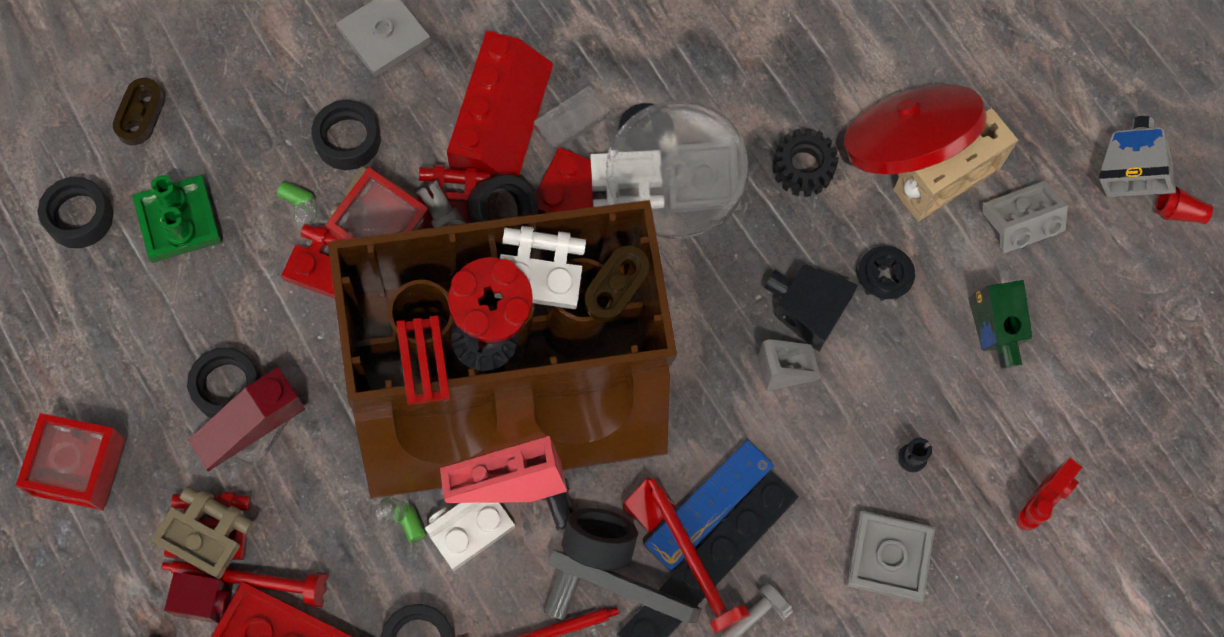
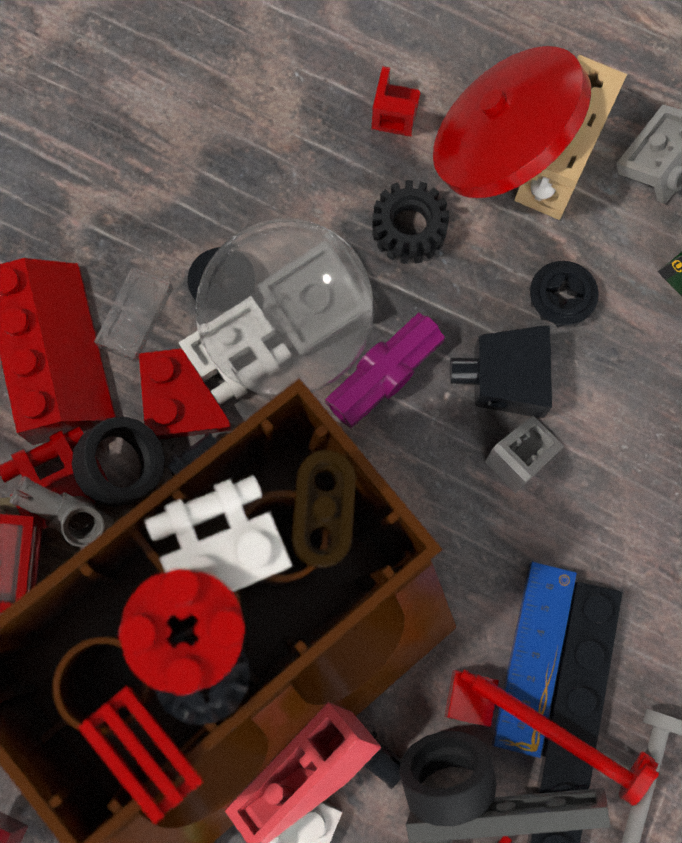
camera: 25 degrees left, 5 degrees up
none -> magenta piece [325,312,445,429]
none -> red panel [372,66,420,137]

